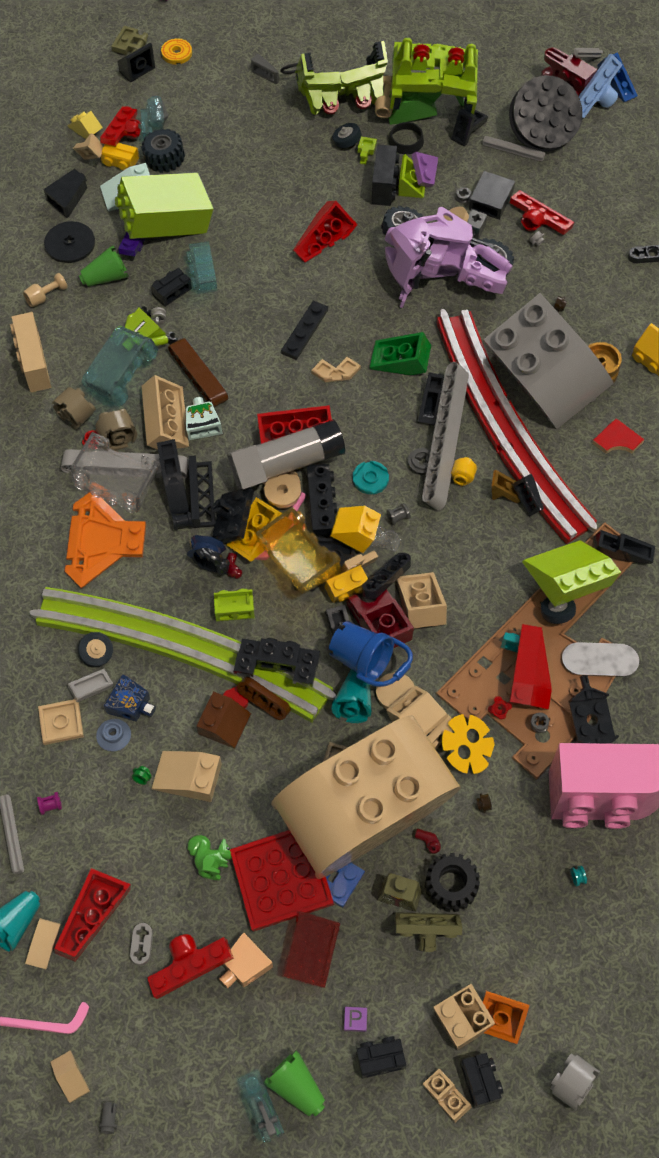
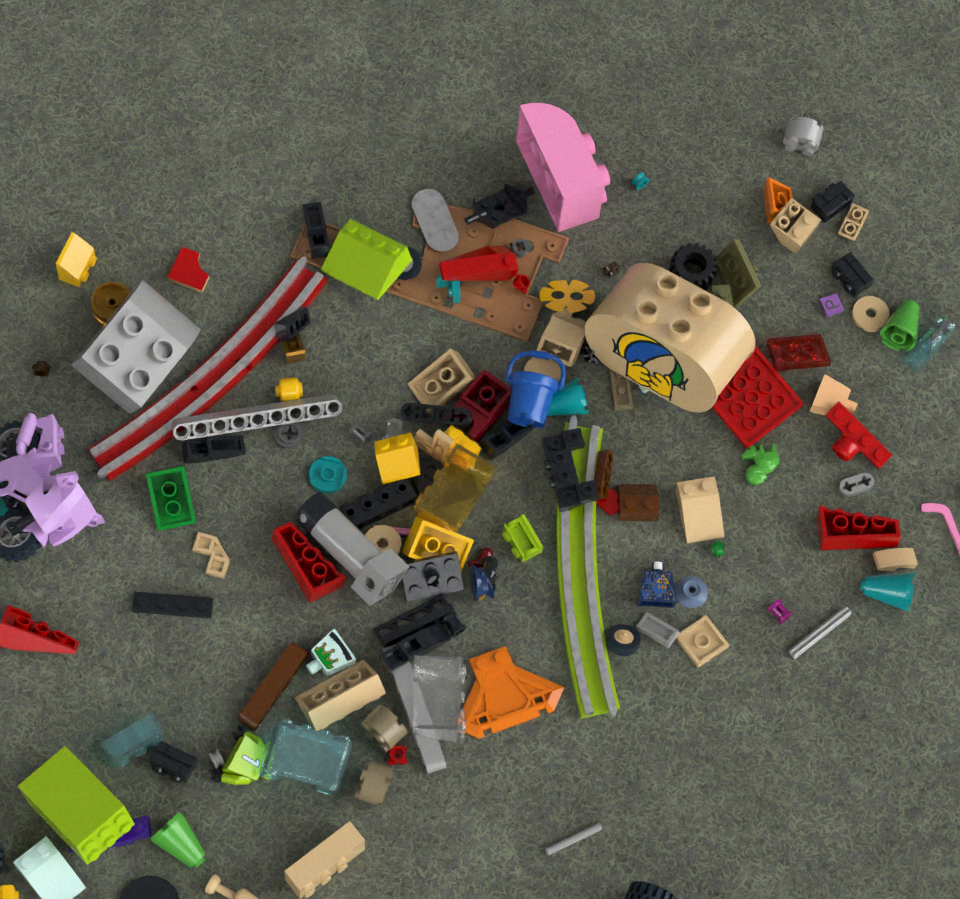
camera: 120 degrees left, 5 degrees up
none -> tan tile [852,296,890,332]

